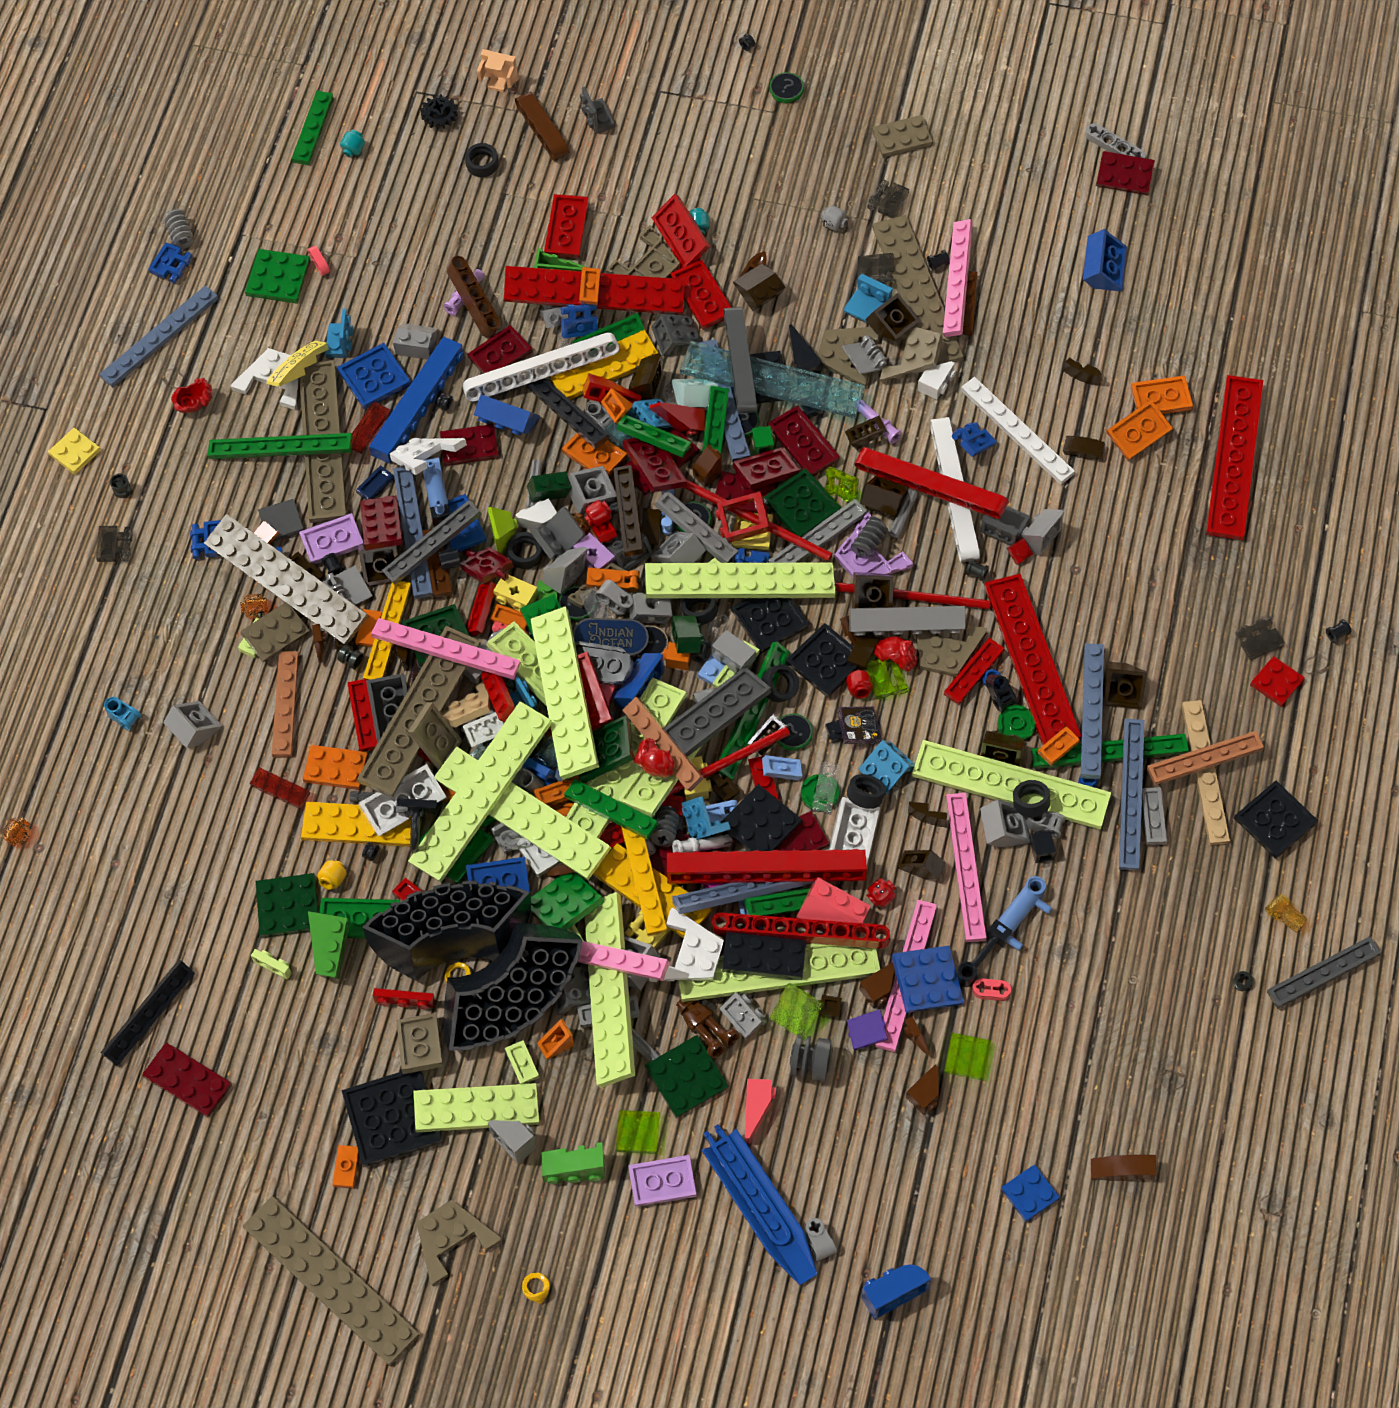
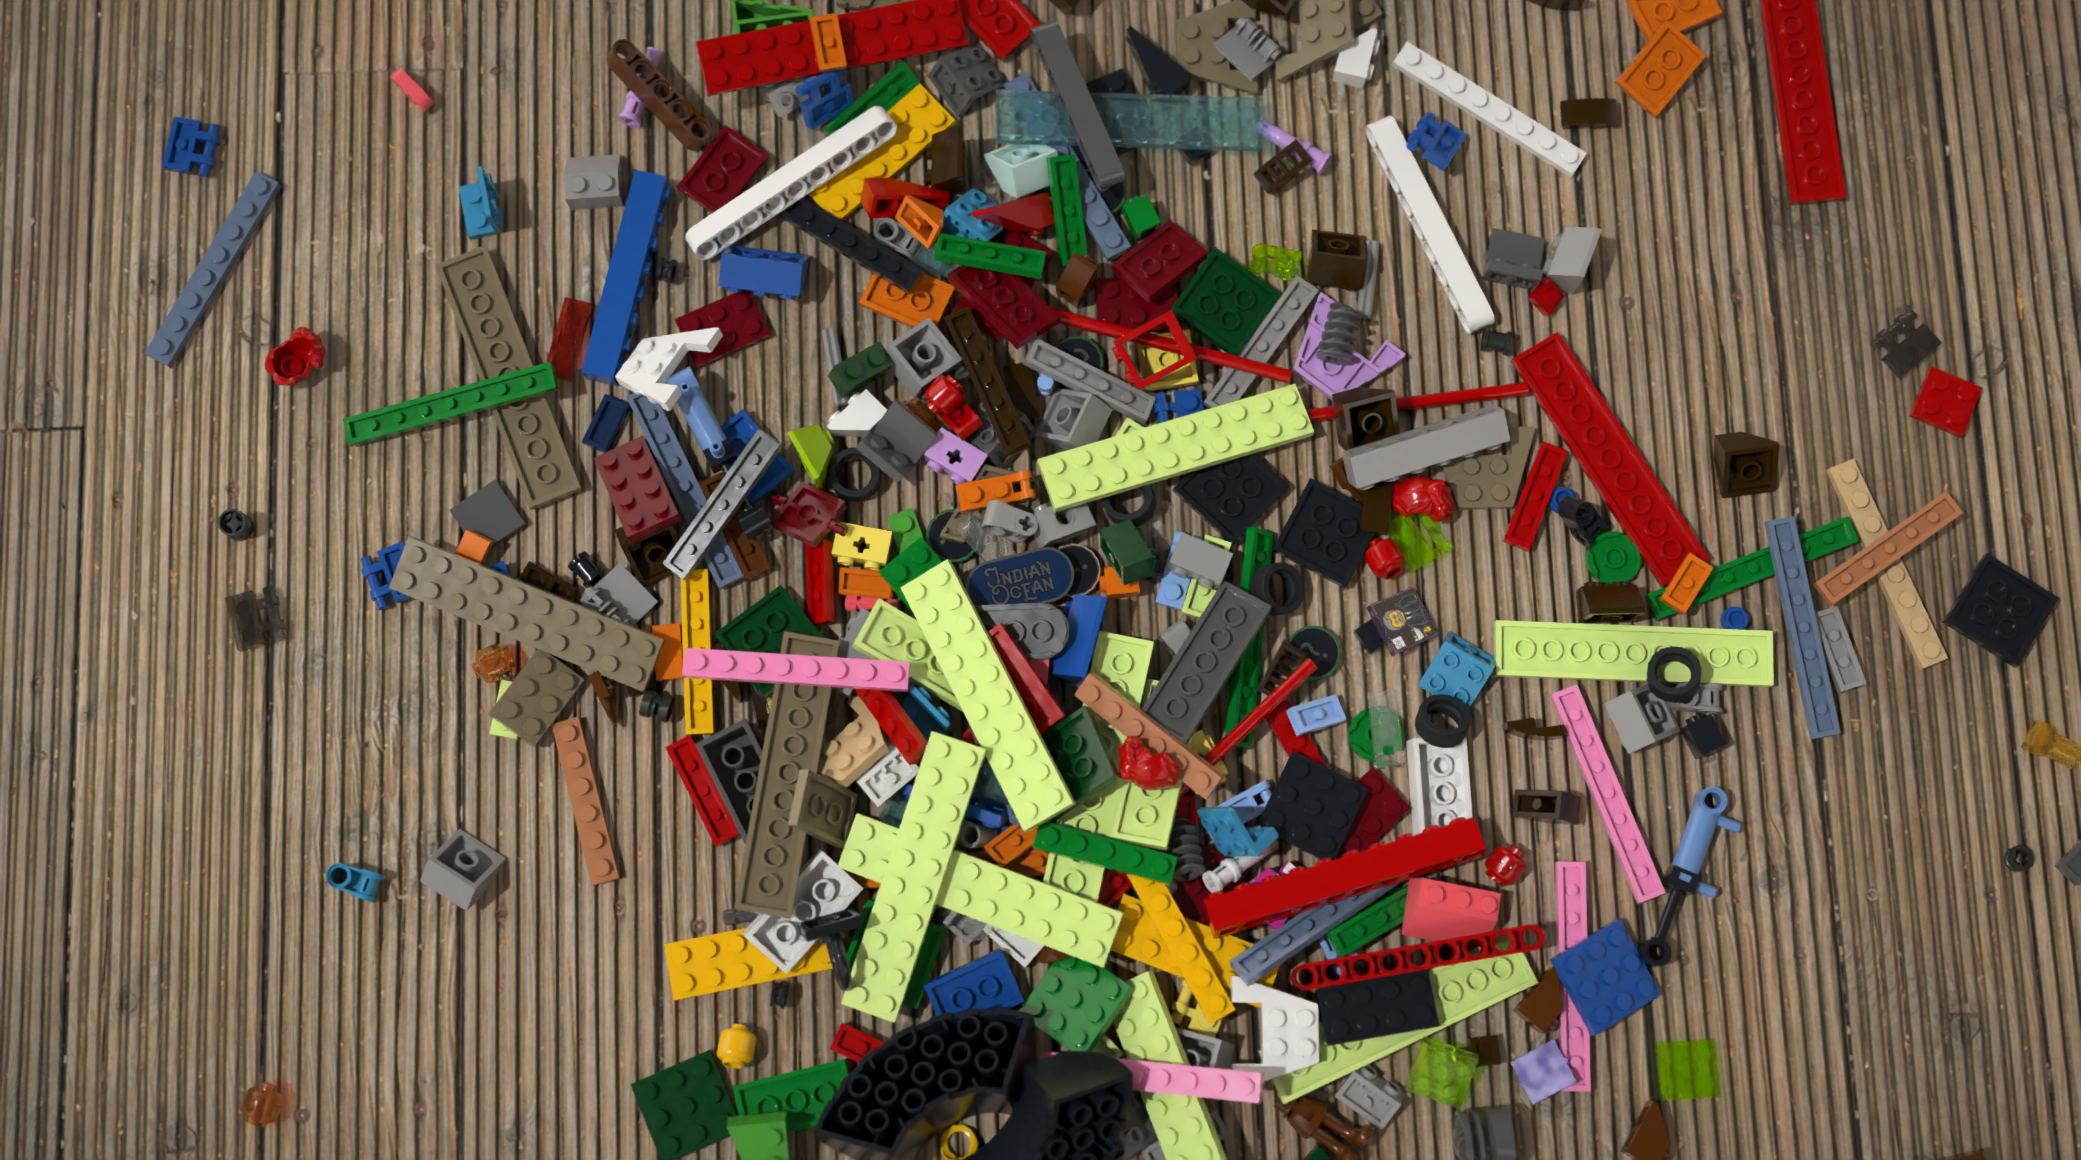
camera: 20 degrees left, 15 degrees up
light yellow plate [48,428,101,475] -> none
light grey piece [164,209,194,249] -> none
white wing [230,348,300,410] -> none
green plate [245,249,311,304] -> none
clear red plate [250,767,310,810] -> none
light yellow slope [267,341,329,387] -> none
lavender plate [299,513,364,565] -> none
orange plate [303,745,368,790] -> none
blue plate [337,343,411,409] -> none
light grey slope [543,547,588,594] -> none
dark brown plate [709,772,740,802] -> none
dark red plate [768,405,840,476] -> none
red beam [854,447,1009,519] -> none
reddish brown plate [903,1016,930,1055] -> none
coral beam [972,978,1011,1001] -> none
sand blue plate [1080,643,1104,779] -> none
black bush [1326,619,1352,643] -> none

